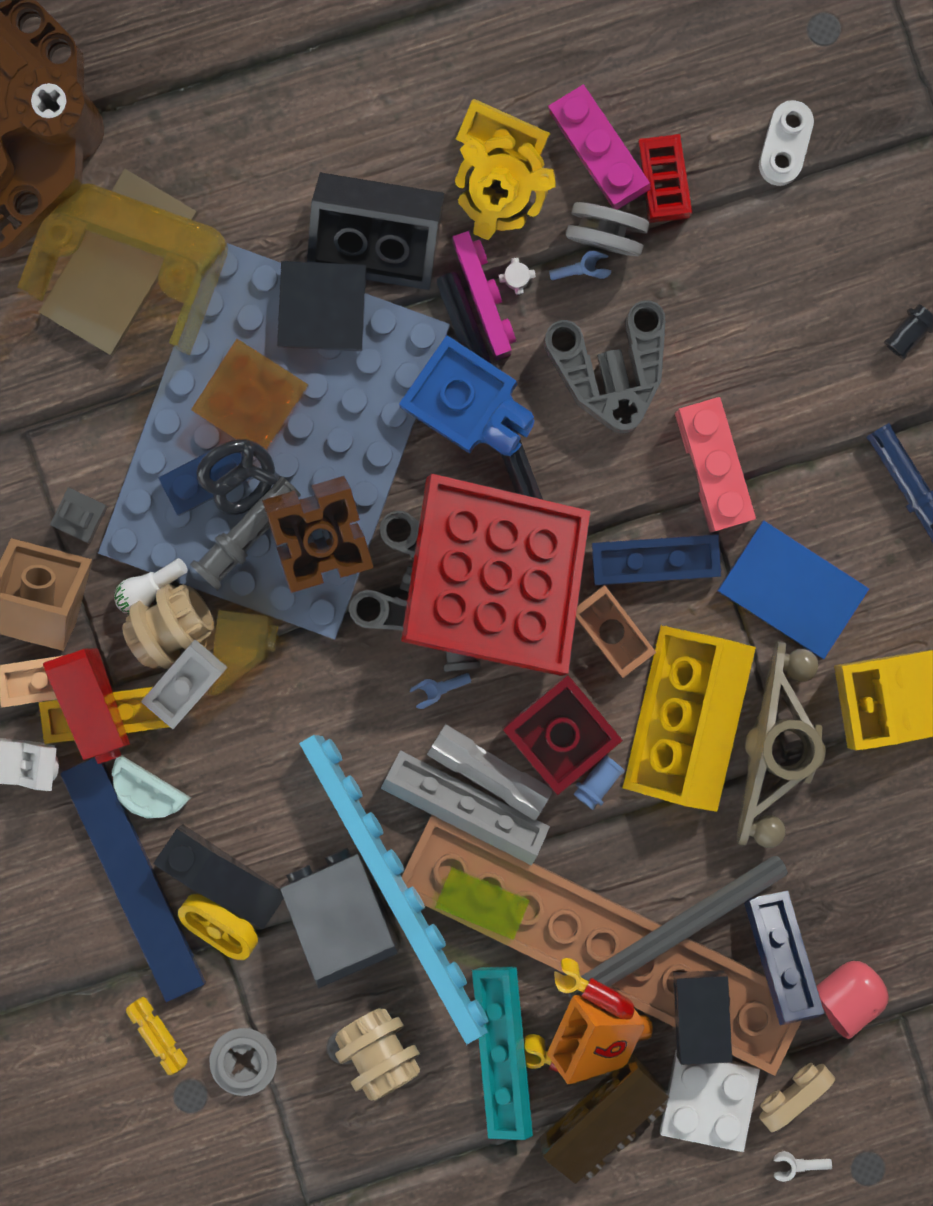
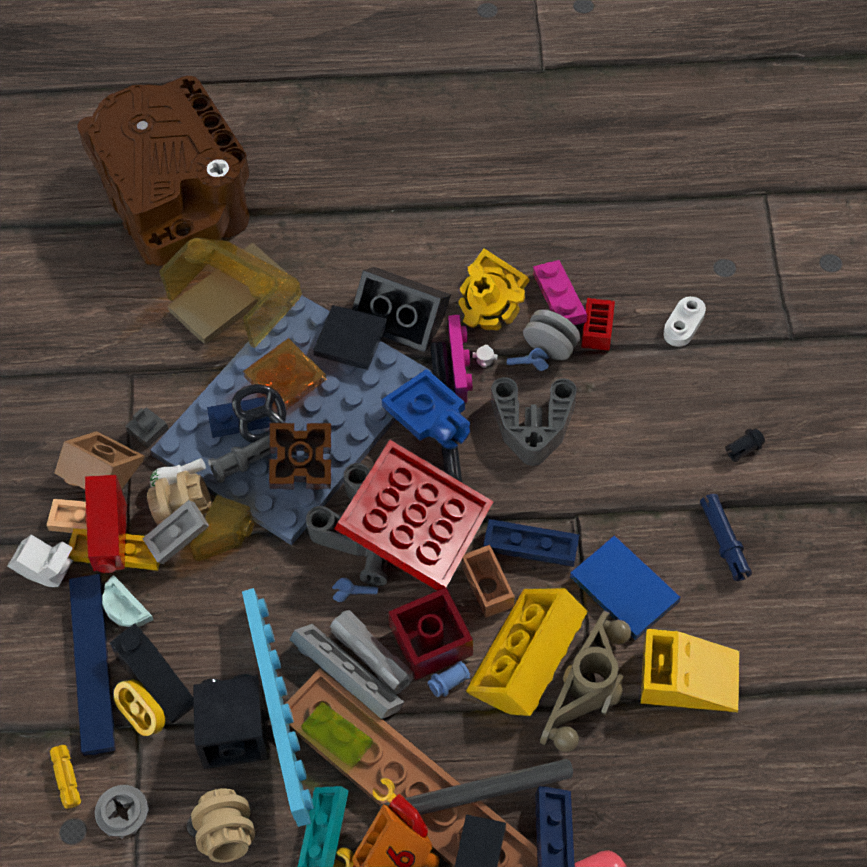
camera: 15 degrees right, 30 degrees down
coral arch [675,397,756,533] -> none

